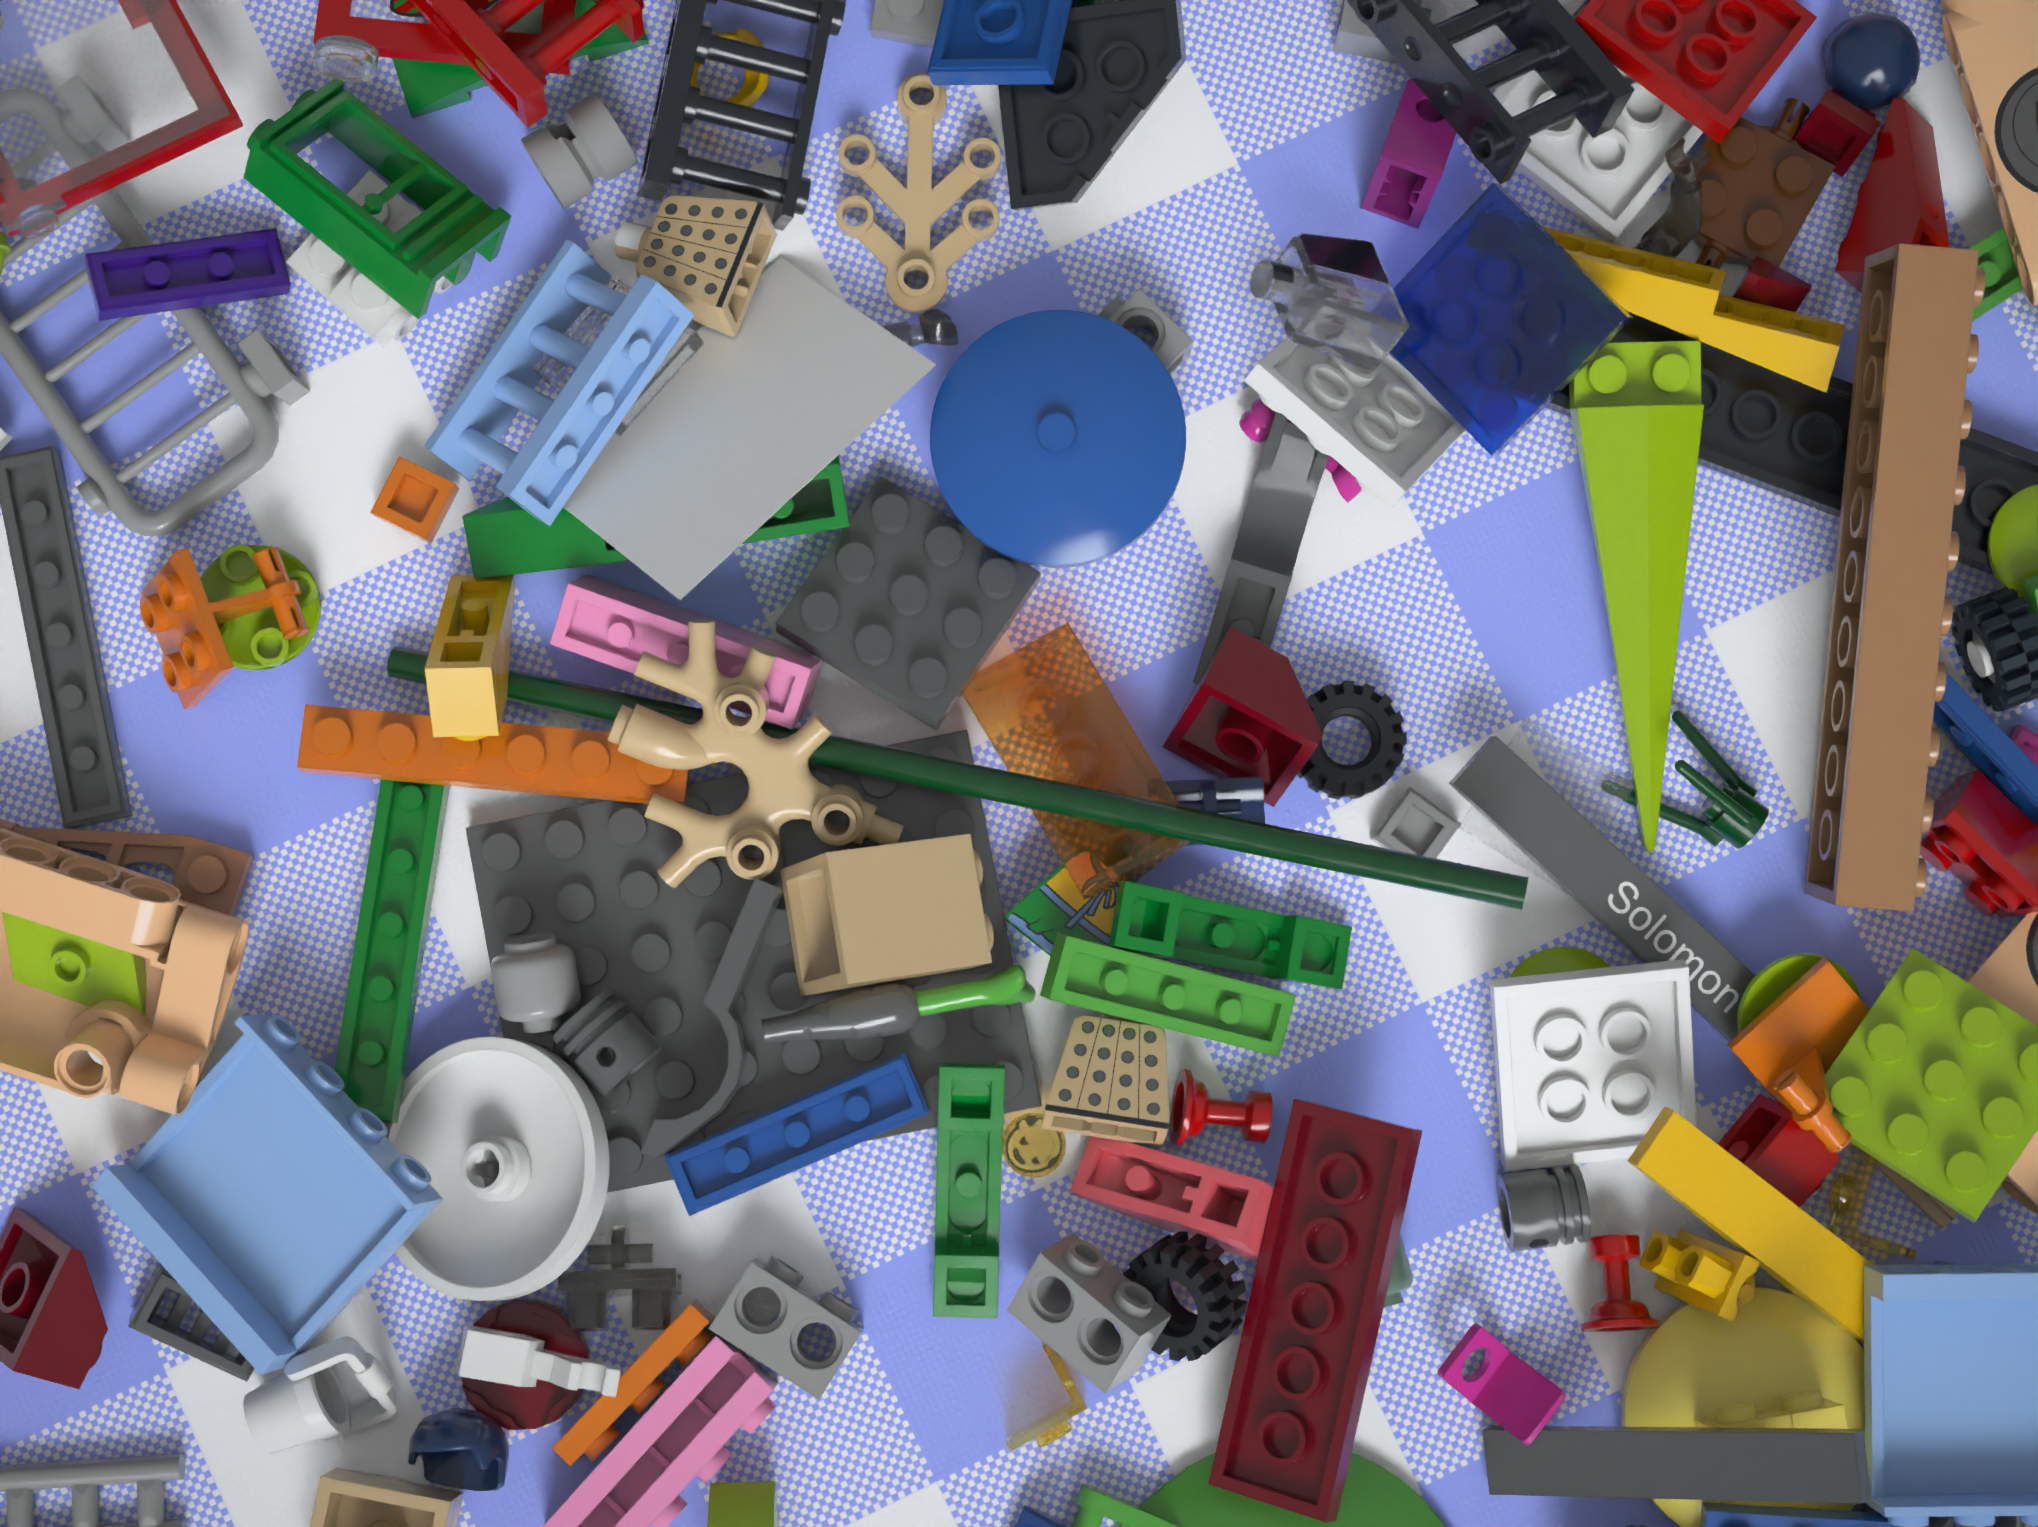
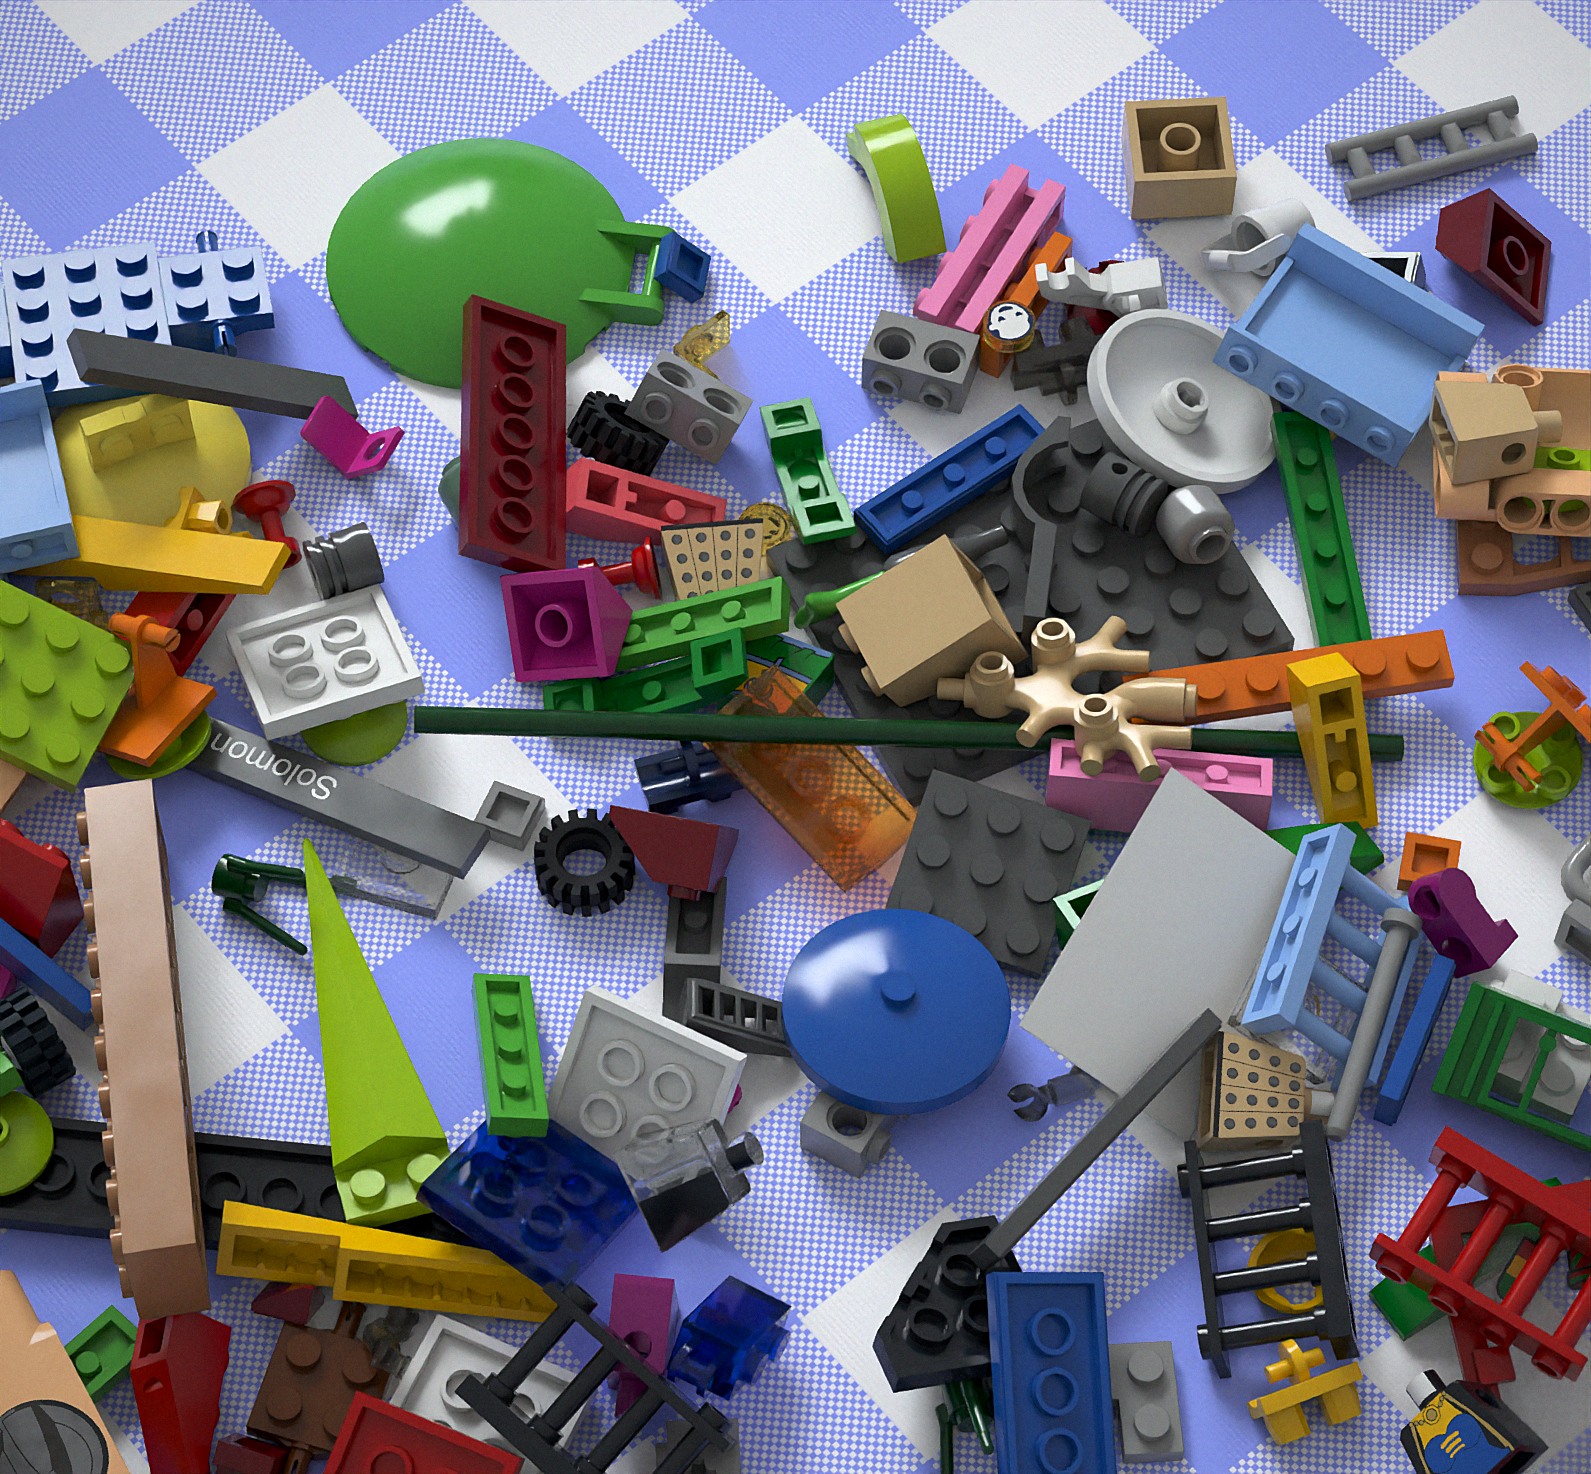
camera: 170 degrees right, 25 degrees down
dark blue hair [408,1408,509,1491] -> none
light grey wheel [520,93,639,209] -> none
tan plant [836,73,1001,313] -> none
none -> bright green plate [471,973,549,1138]
none -> dark pink slope [500,567,633,682]
none -> clear blue brick [666,1275,792,1401]
none -> dark grey slope [679,977,792,1058]
none -> dark grey tile [968,1008,1222,1271]
none -> tile [983,300,1036,353]
none -> light grey bar [1326,908,1423,1142]
none -> blue tile [1373,954,1456,1126]
none -> magenta leg [1408,868,1519,979]
none -> tan torso [1428,381,1563,484]

